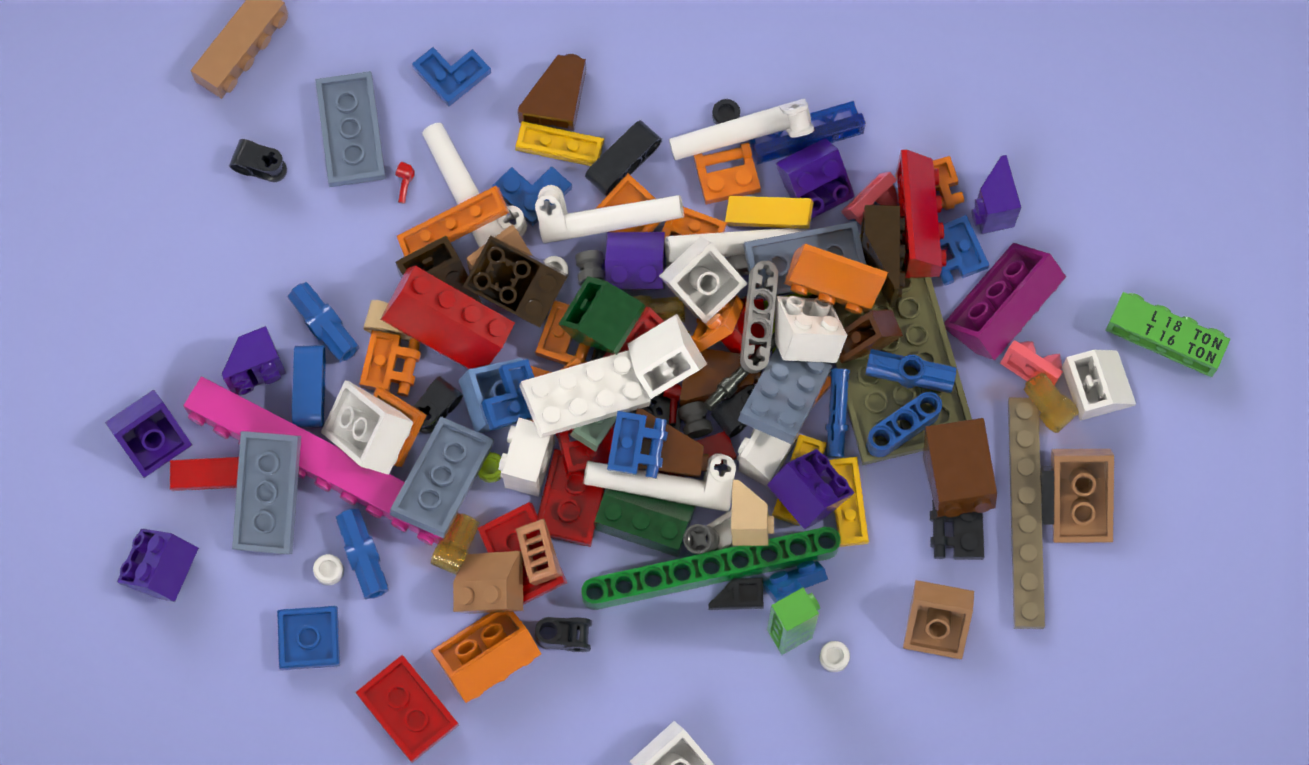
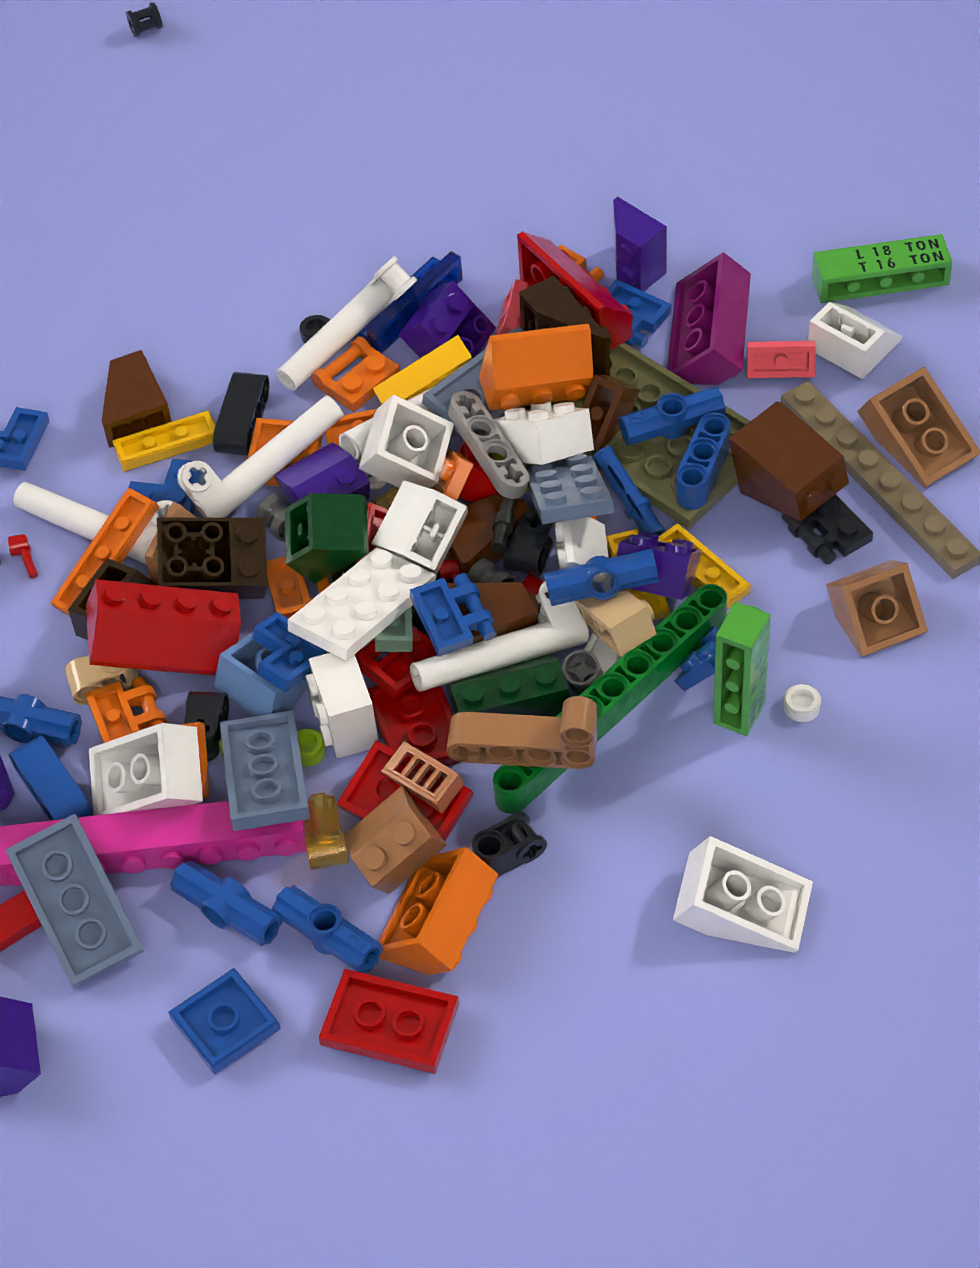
camera: 30 degrees left, 20 degrees down
white tile [313,554,344,585] -> none
black tile [708,577,764,610] -> none
clear yellow piece [1023,373,1079,433] -> none
black tile [1040,466,1054,525] -> none
none -> blue piece [272,885,383,973]
none -> medium nougat beam [446,696,598,769]
none -> blue piece [544,549,659,606]

